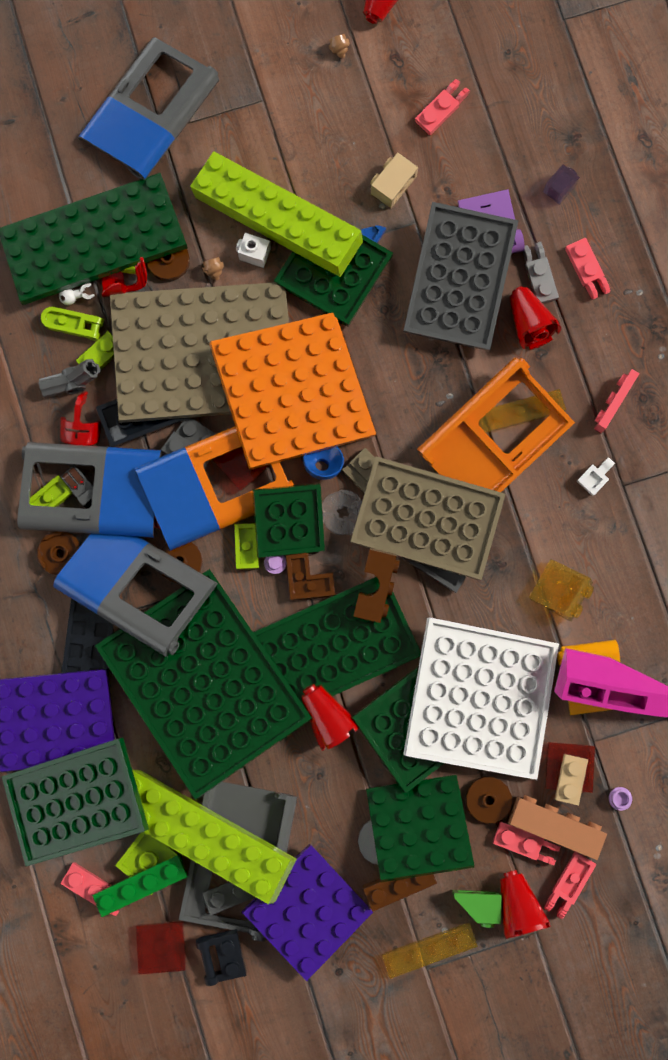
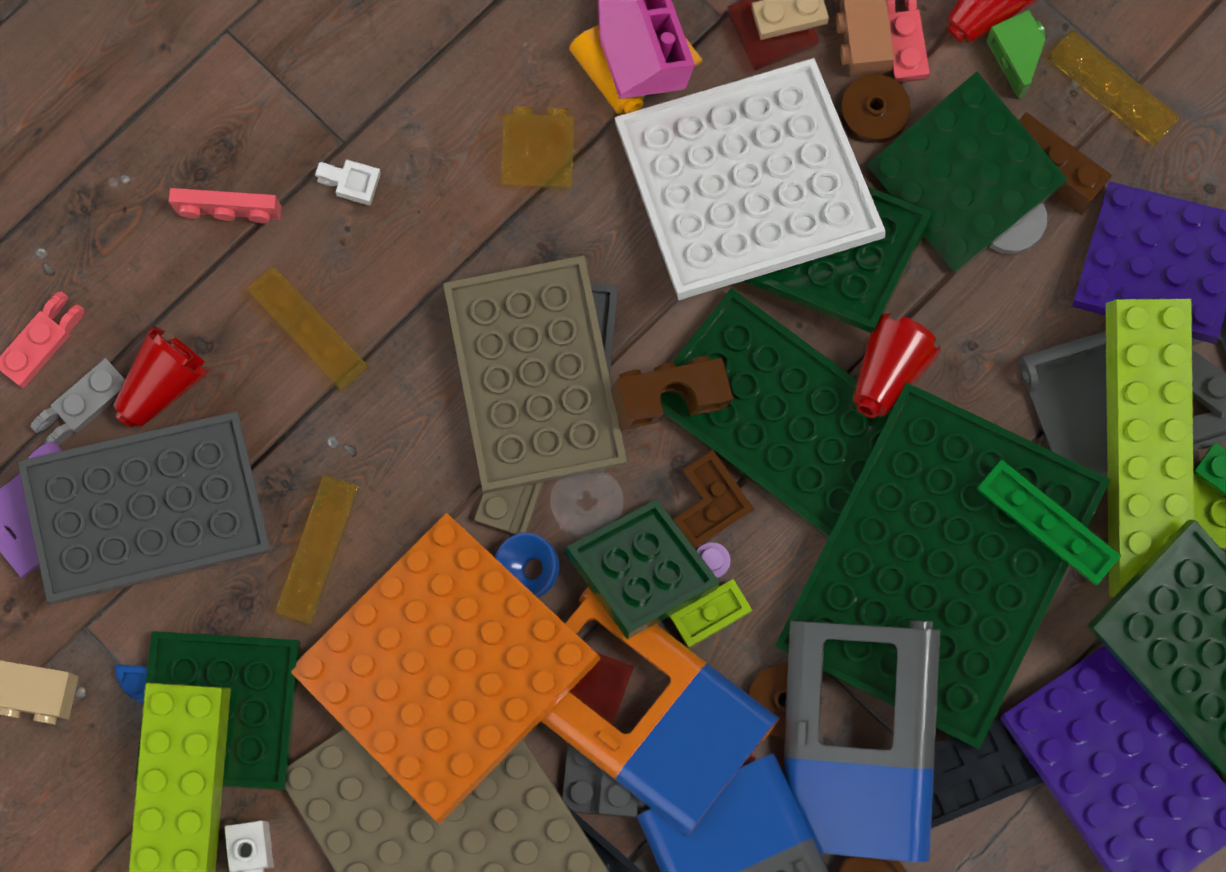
camera: 115 degrees left, 5 degrees down
orange piece [417,357,575,492] -> none
none -> clear yellow plate [275,475,360,625]
none -> green plate [977,459,1121,586]

